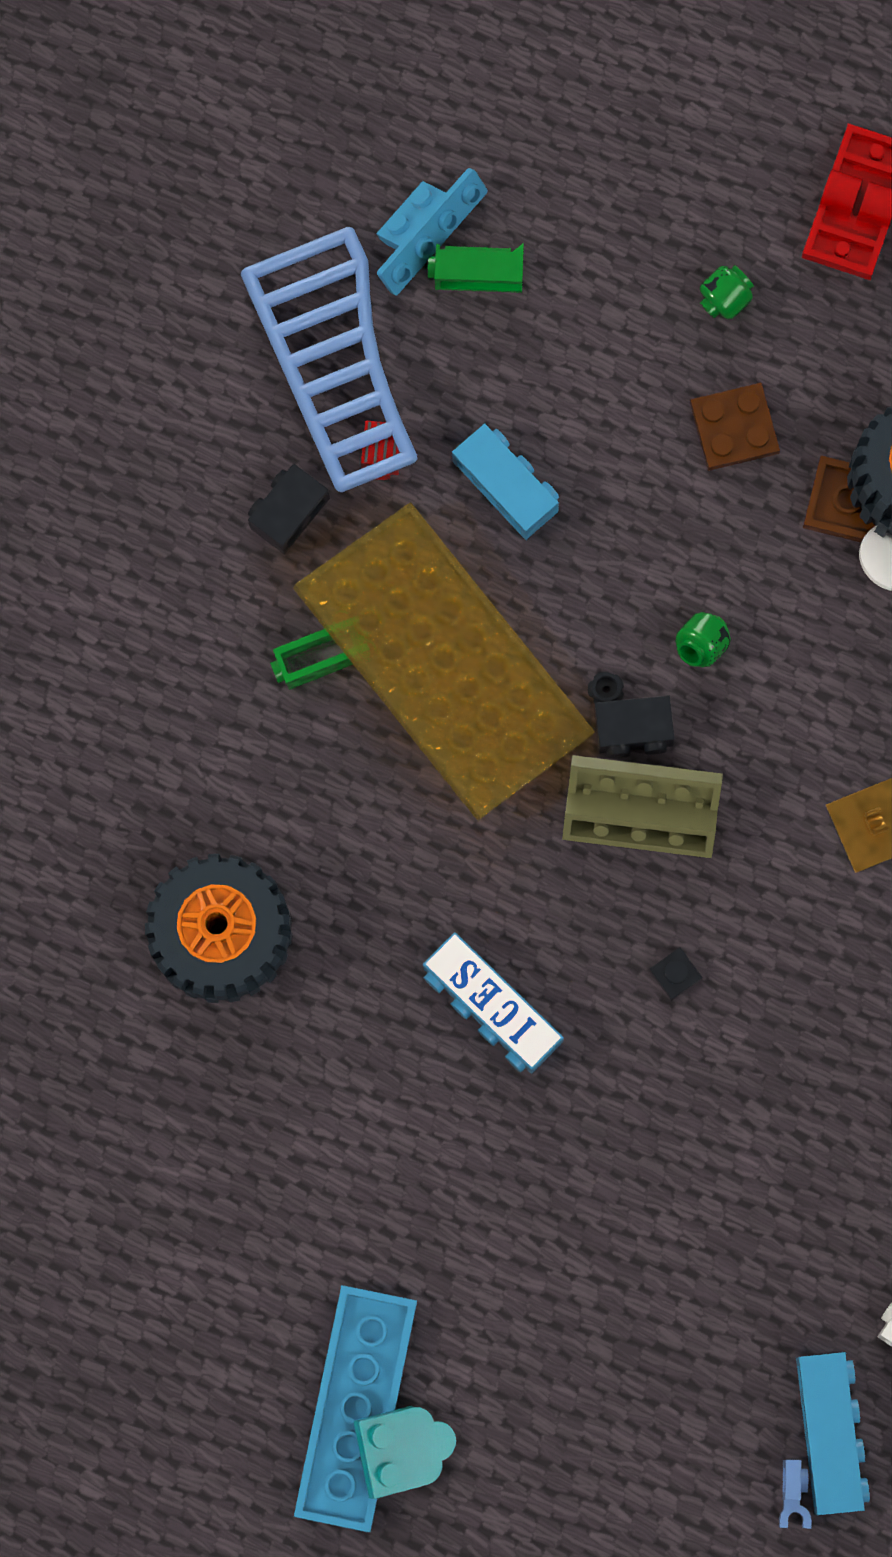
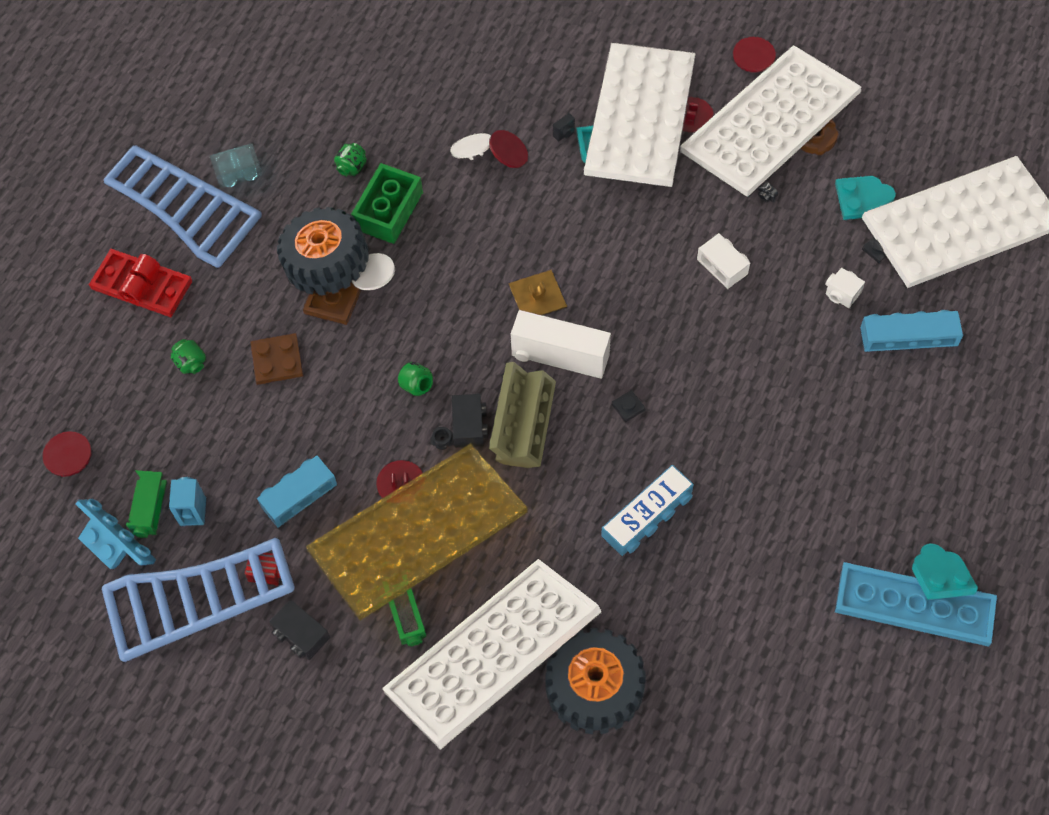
camera: 90 degrees left, 15 degrees down
medium blue plate [779,1460,811,1529] -> none
none -> dark red piece [42,431,92,477]
none -> dark azure brick [169,477,206,526]
none -> dark red piece [376,460,425,505]
none -> white plate [382,559,601,749]
none -> white brick [511,310,611,379]

